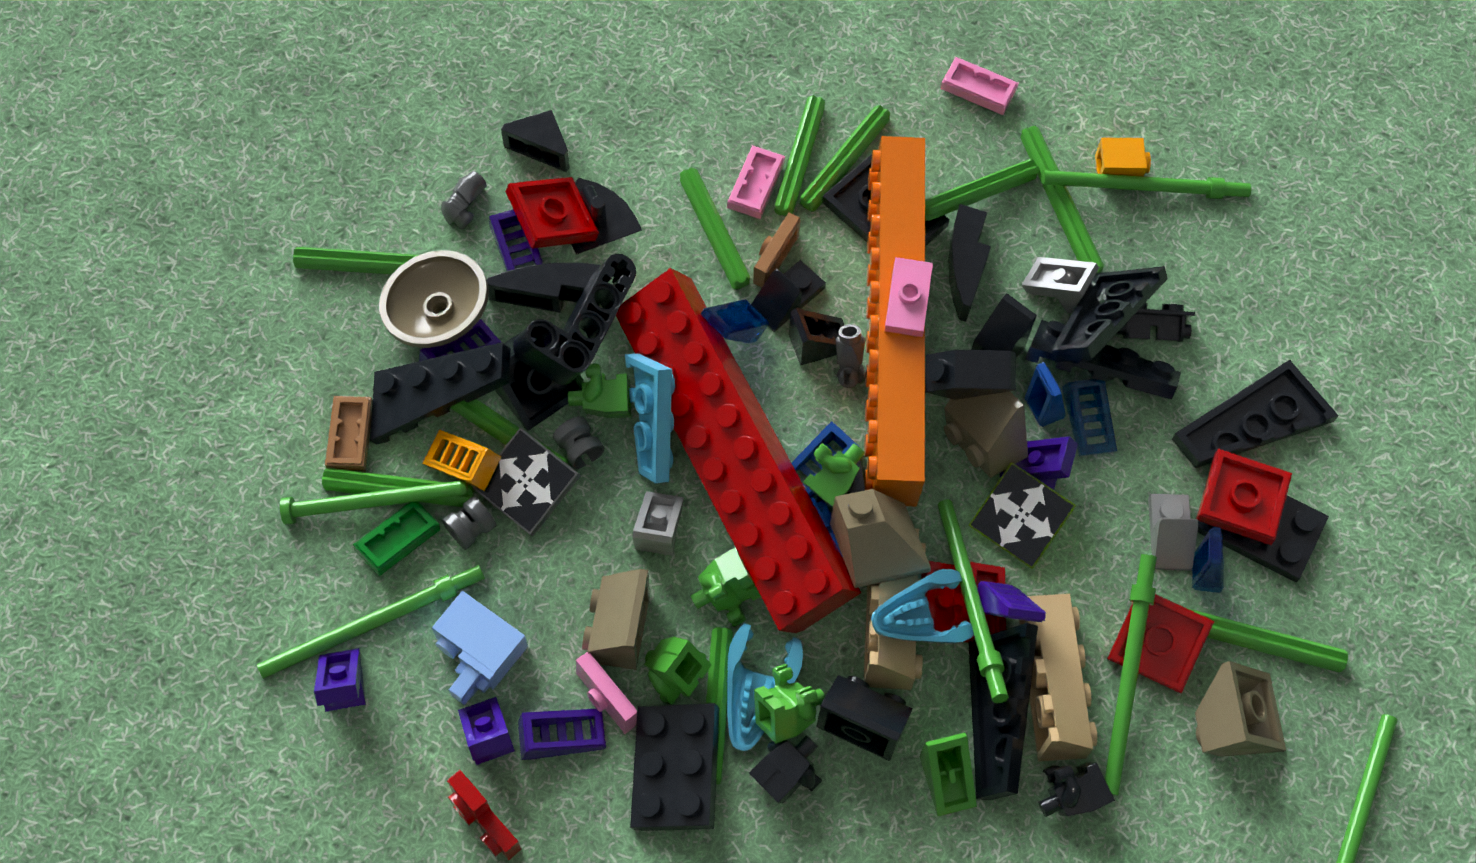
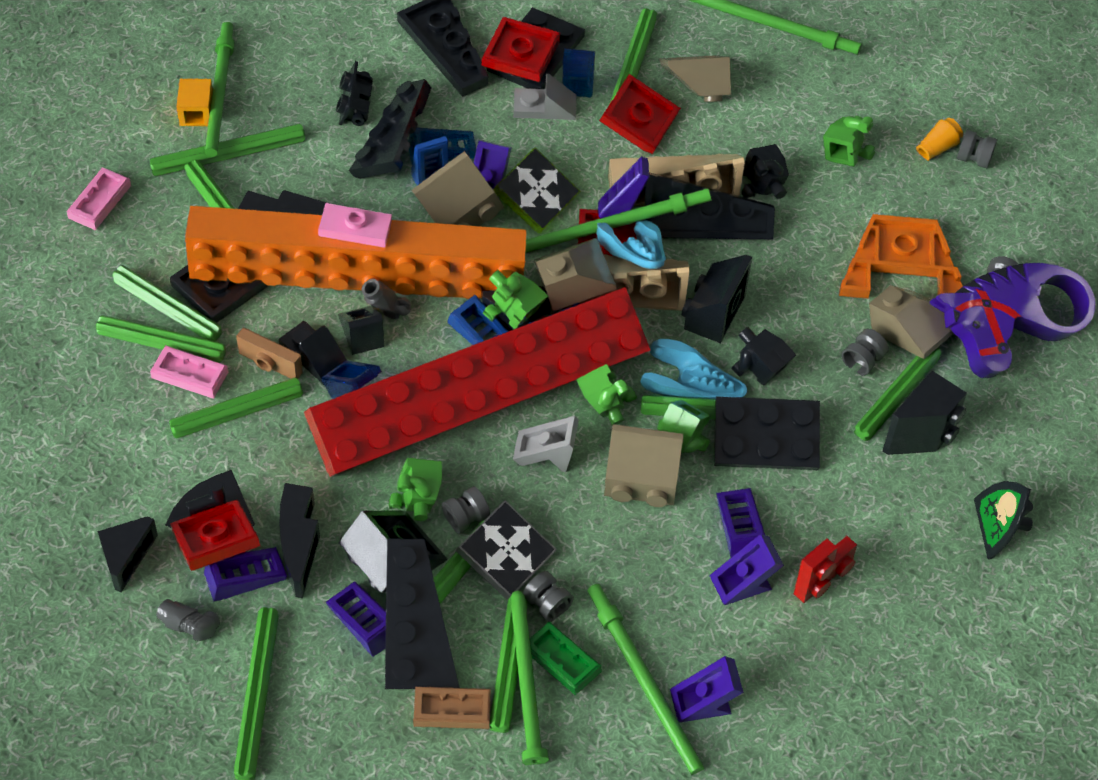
camera: 90 degrees left, 10 degrees down
dark tan dish [379,250,489,348] -> none
light orange slope [422,430,501,491] -> none
light blue hinge [432,591,528,705] -> none
black beam [513,254,636,385] -> none
bright pink plate [576,652,637,734] -> none
medium azure wing [625,353,675,483] -> none
bright green piece [754,664,825,743] -> none
bright green slope [919,732,977,816] -> none
black slope [925,349,1016,400] -> none
black slope [971,293,1037,358] -> none
light grey slope [1022,257,1099,314] -> none
black wing [1052,266,1168,364] -> none
bright green bar [1104,554,1157,796] -> none

